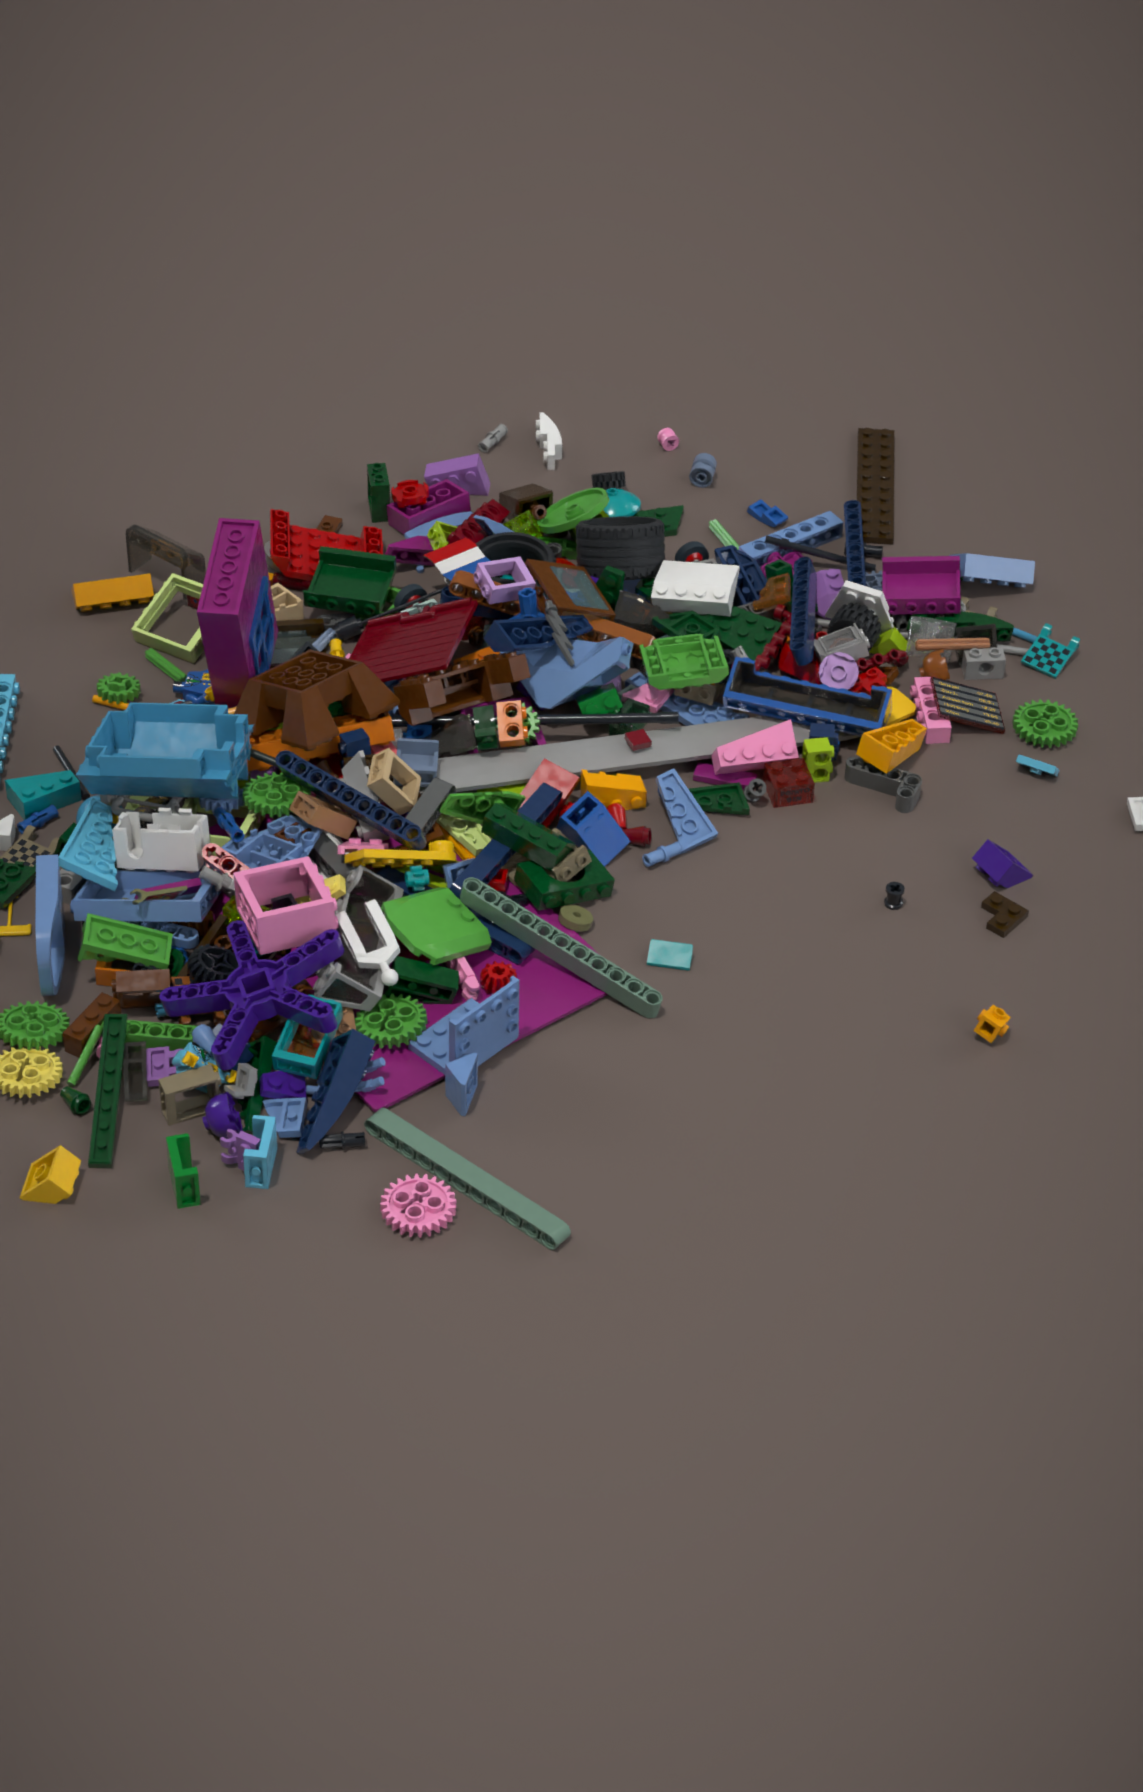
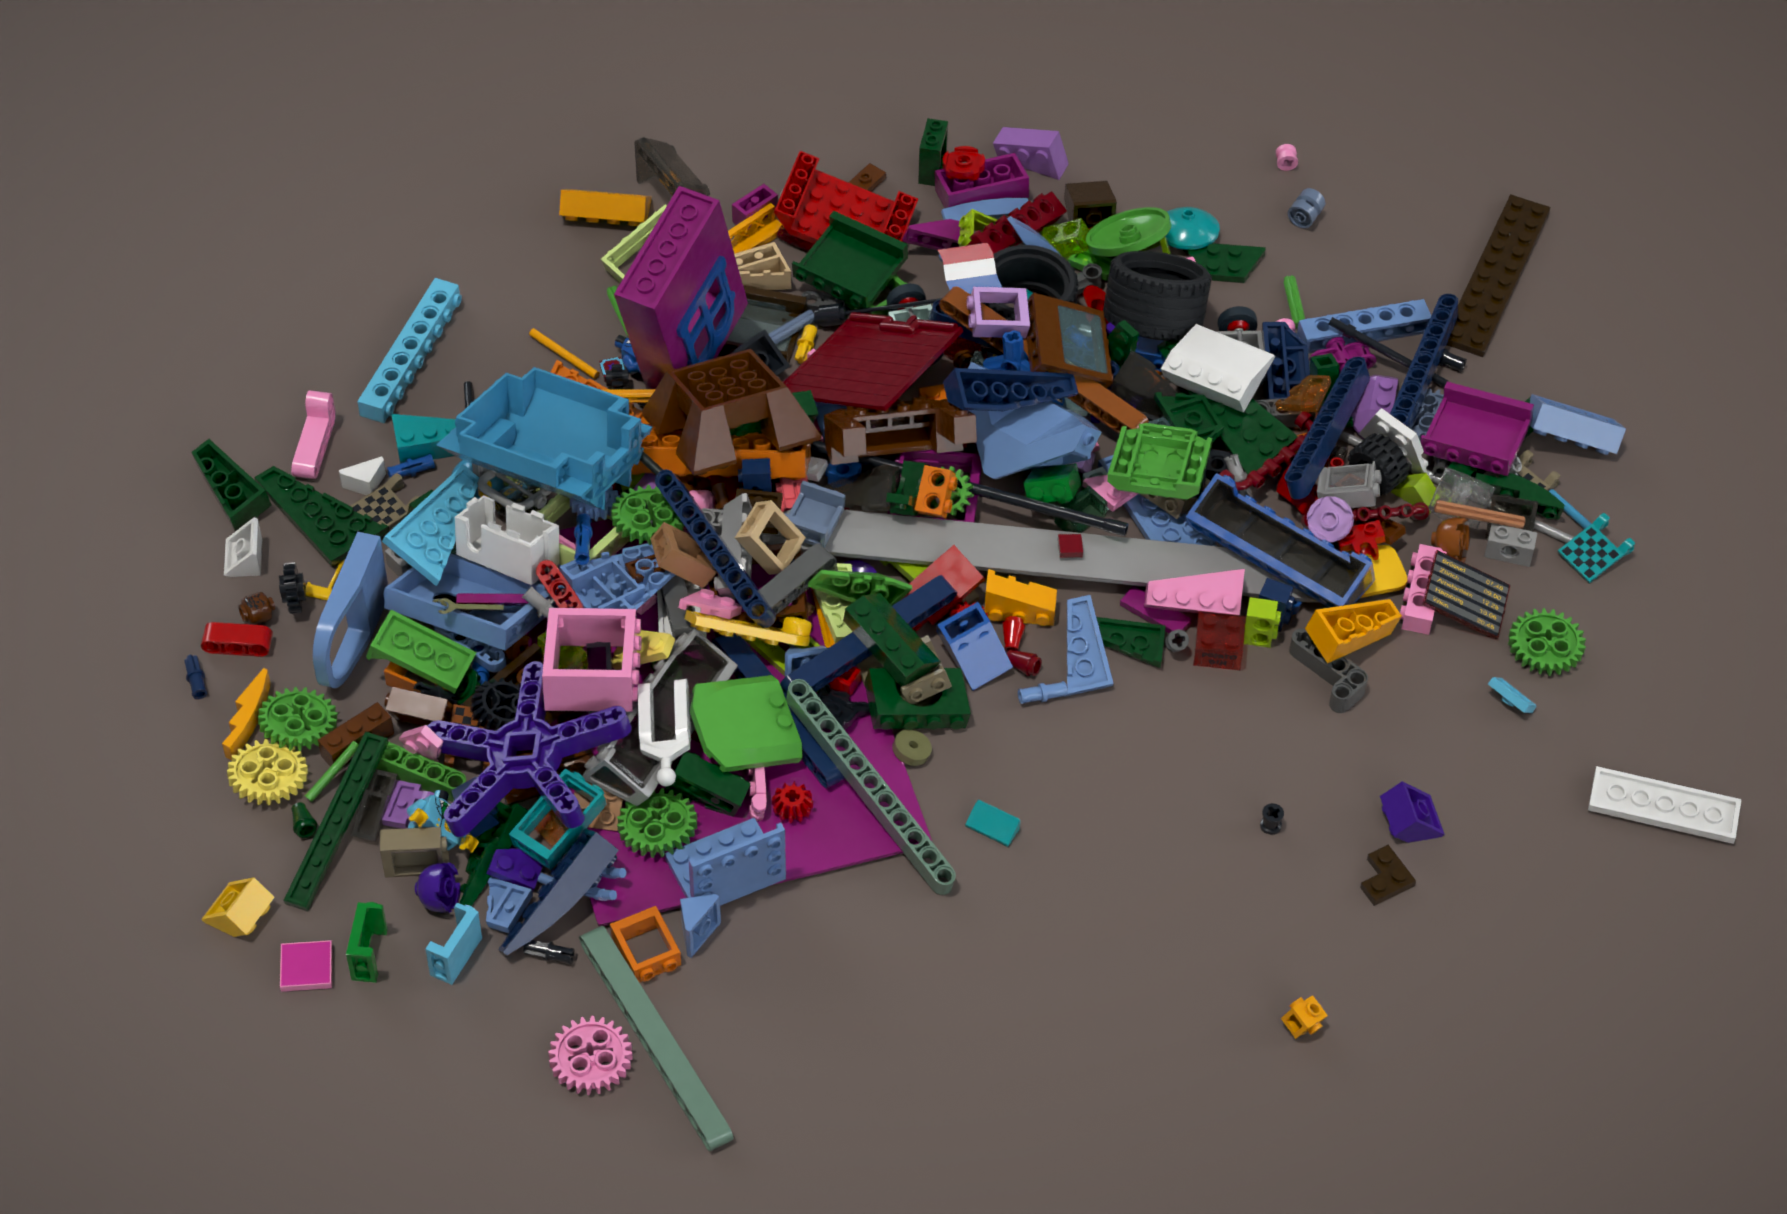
camera: 20 degrees right, 10 degrees up
bright green gear [97,672,141,704] -> none
medium blue cone [192,1024,216,1057] -> none
medium lavender plate [220,1129,261,1171] -> none
light grey bracket [223,1063,258,1099] -> none
teal gear [405,865,429,891] -> none
light grey pin [478,424,508,453] -> none
reddish brown pin [529,505,547,520] -> none
white slope [536,413,562,470] -> none
dark grey piece [545,600,575,667] -> none
black tyre [591,471,626,489] -> none
blue slope [747,499,789,527] -> none
none -> dark pink tile [280,940,333,992]
none -> bright pink wing [399,725,443,762]
none -> orange window [610,906,681,982]

